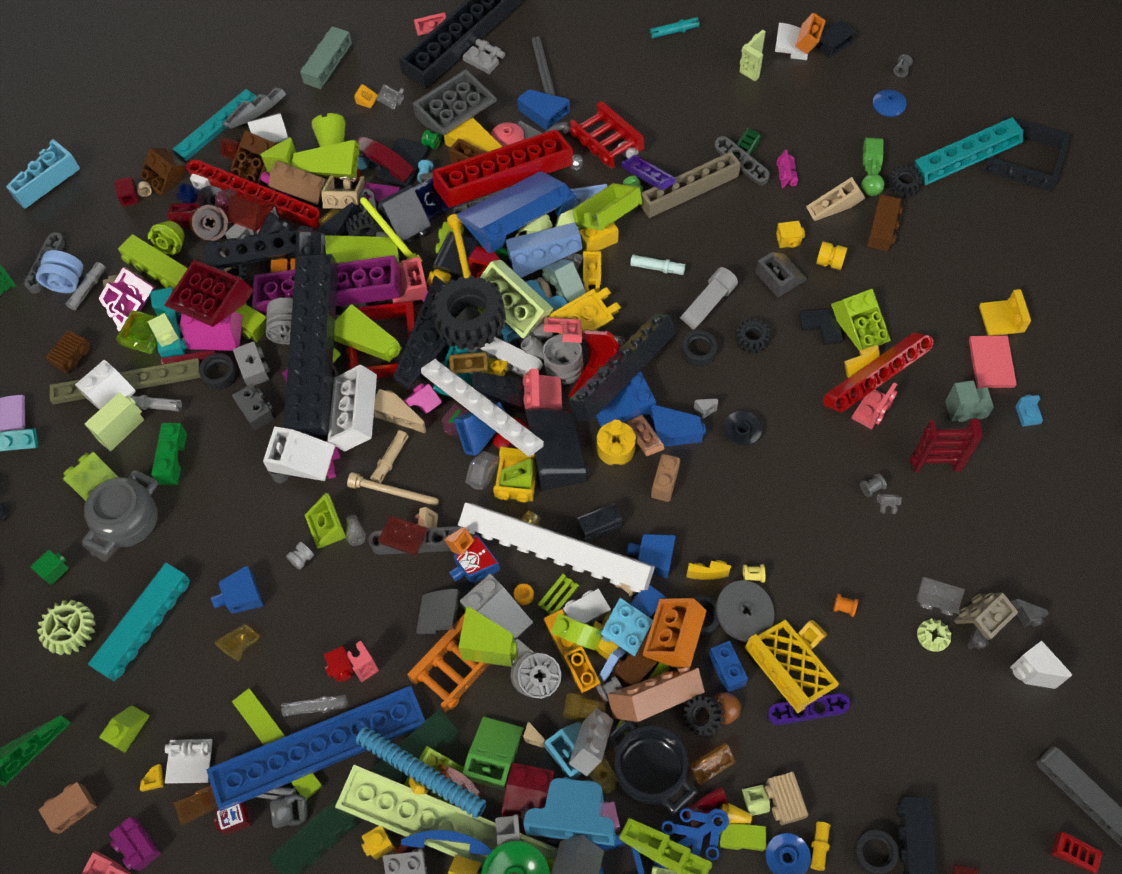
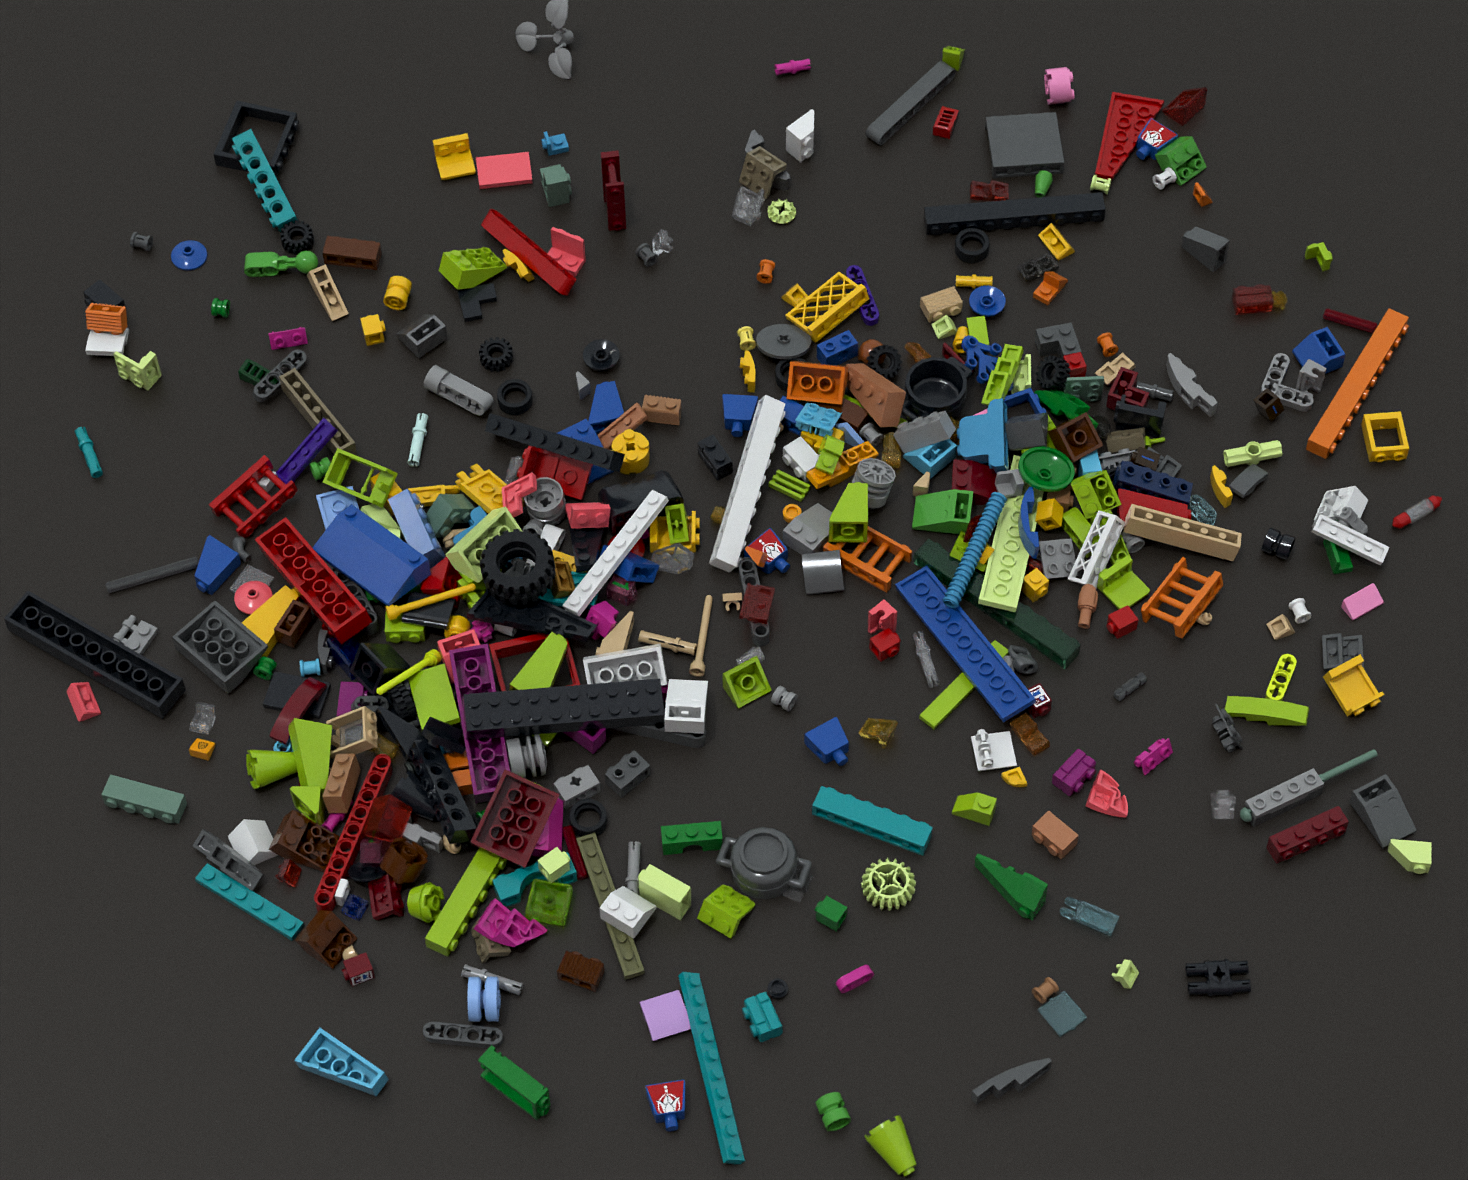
camera: 100 degrees left, 5 degrees down
none -> green wheel [211,298,230,318]

